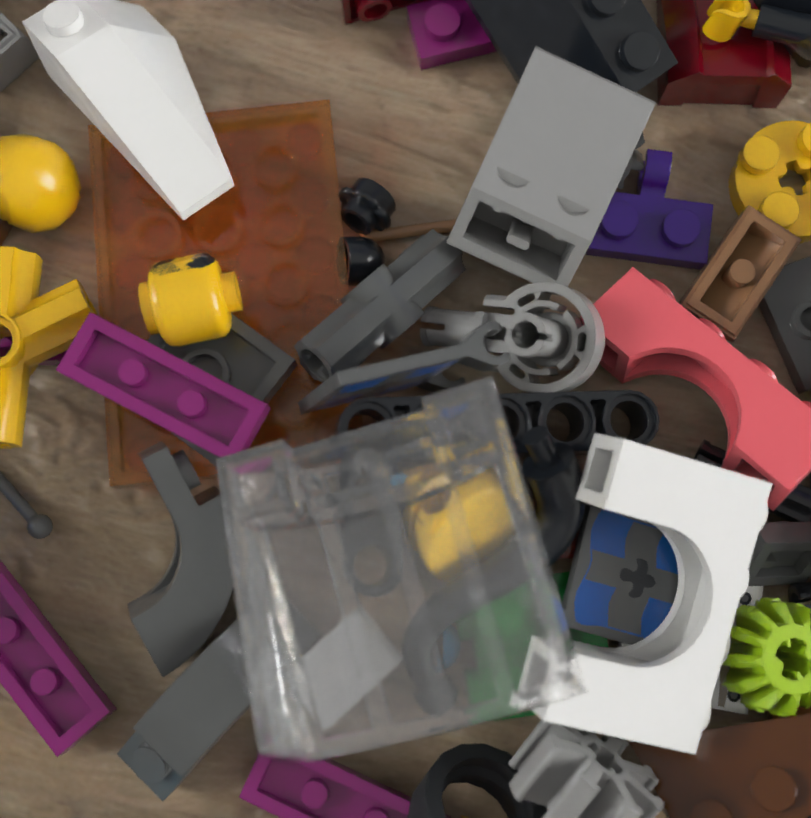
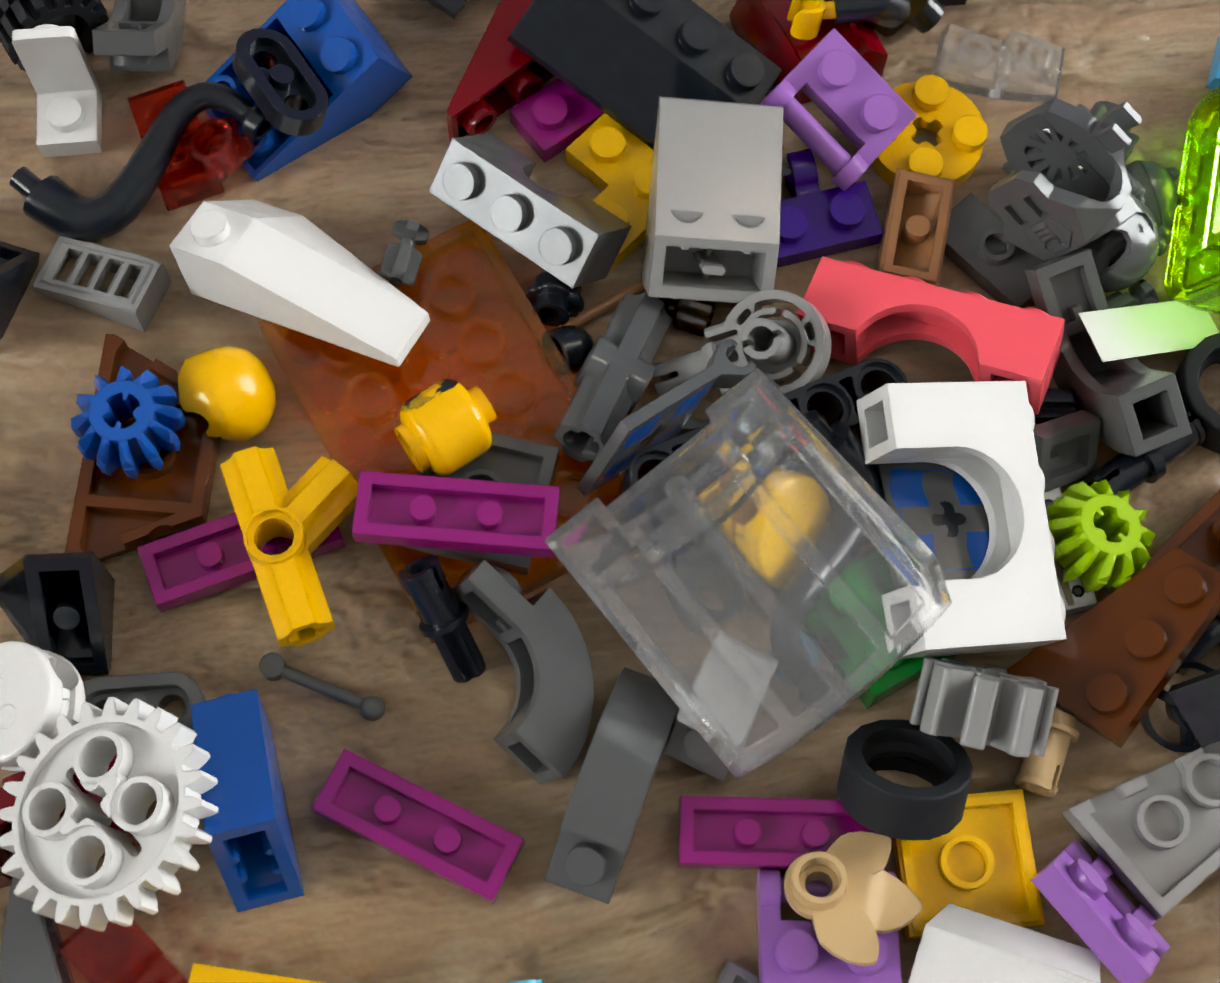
camera: 30 degrees left, 10 degrees down
none -> dark grey piece [379,220,430,287]
none -> black axle [398,555,486,683]
none -> arch [429,133,632,289]
none -> yellow plate [566,113,654,272]
none -> dark brown piece [657,297,716,337]
none -> medium lavender plate [759,28,917,191]

